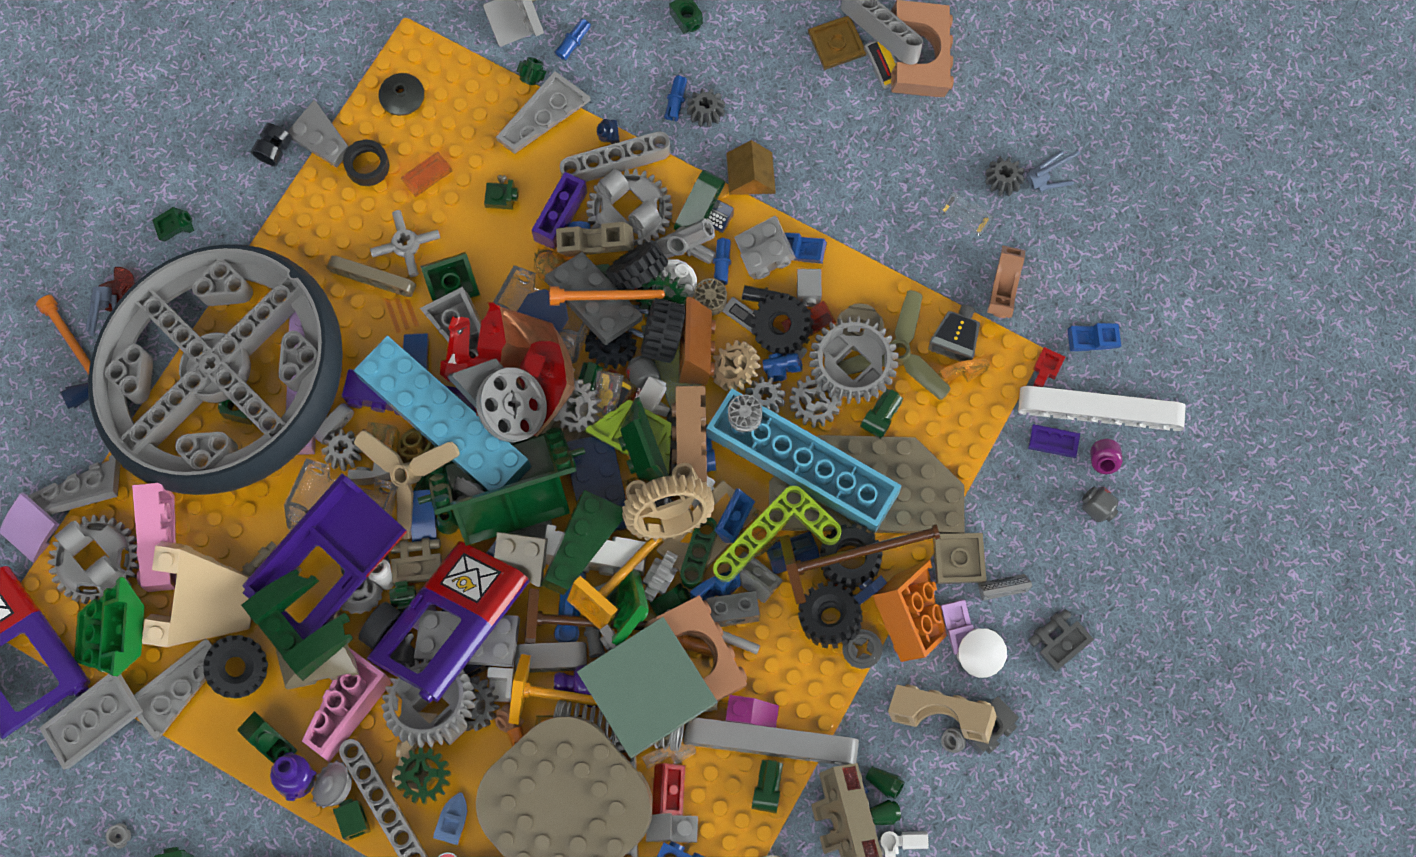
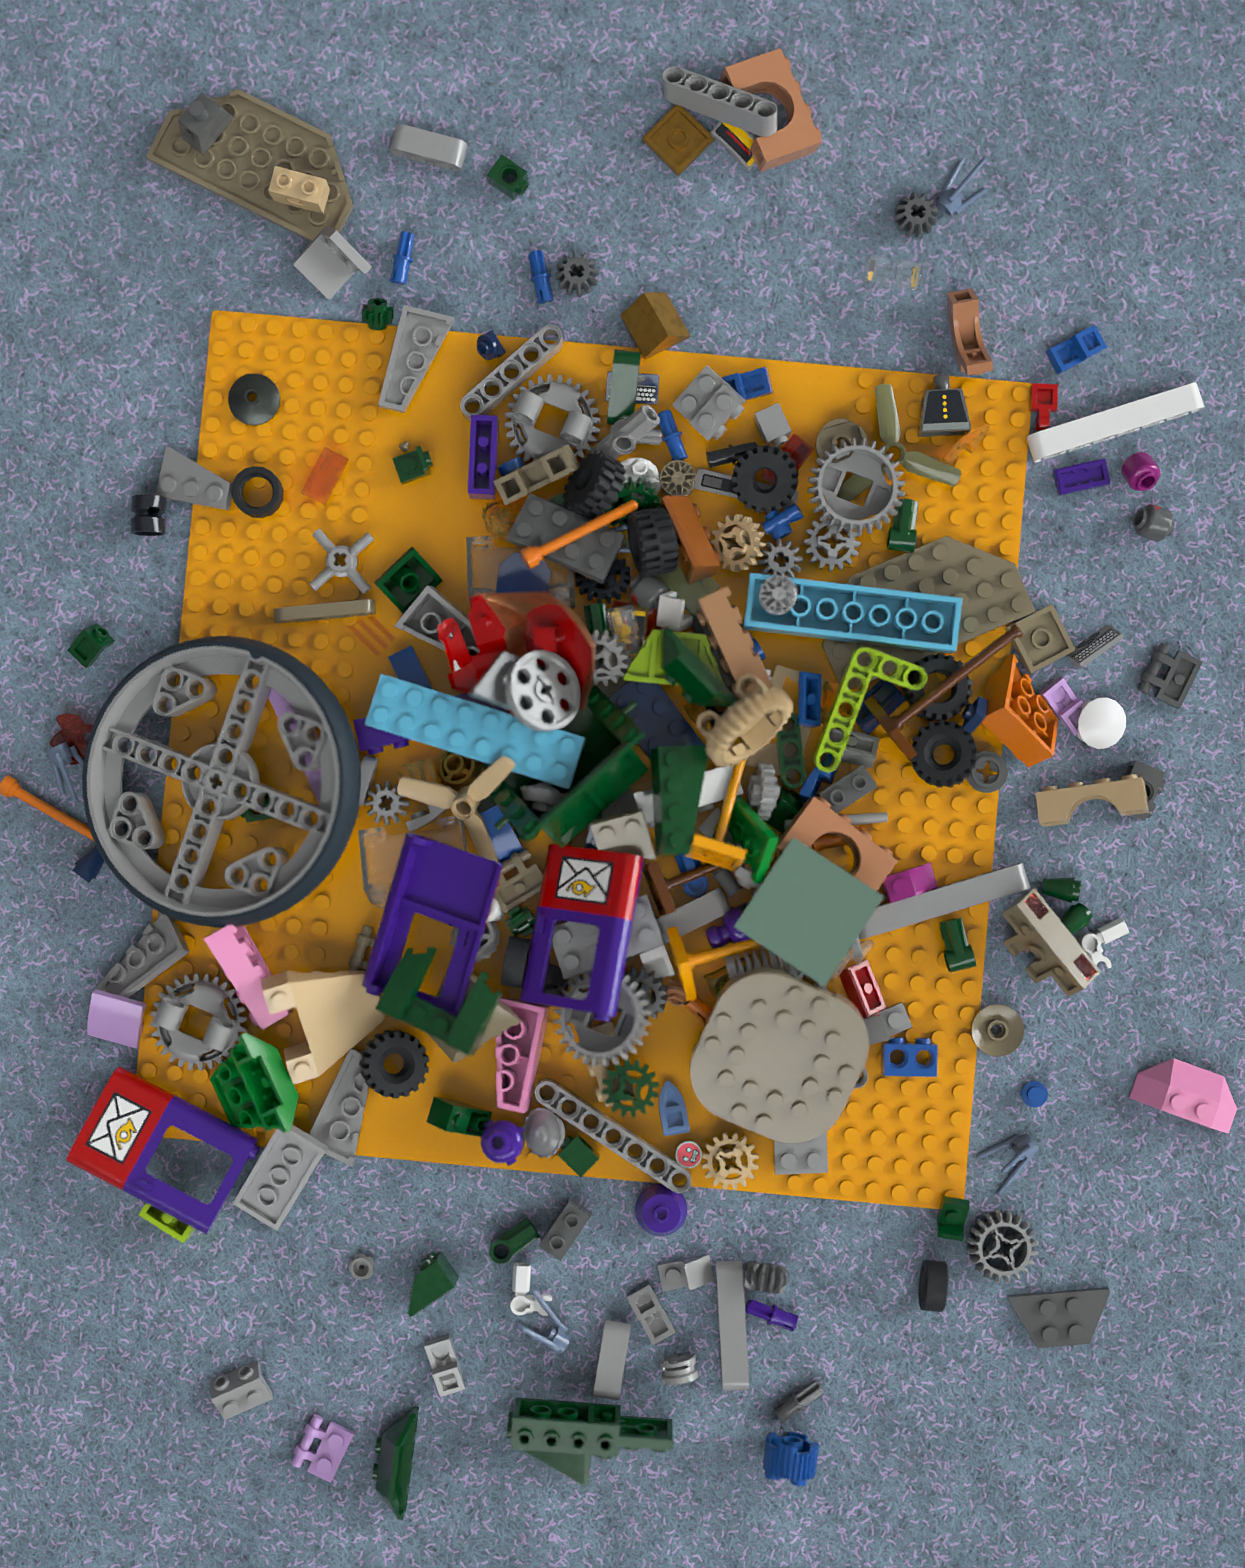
camera: 20 degrees left, 15 degrees up
light grey plate [941,727,966,753] -> none

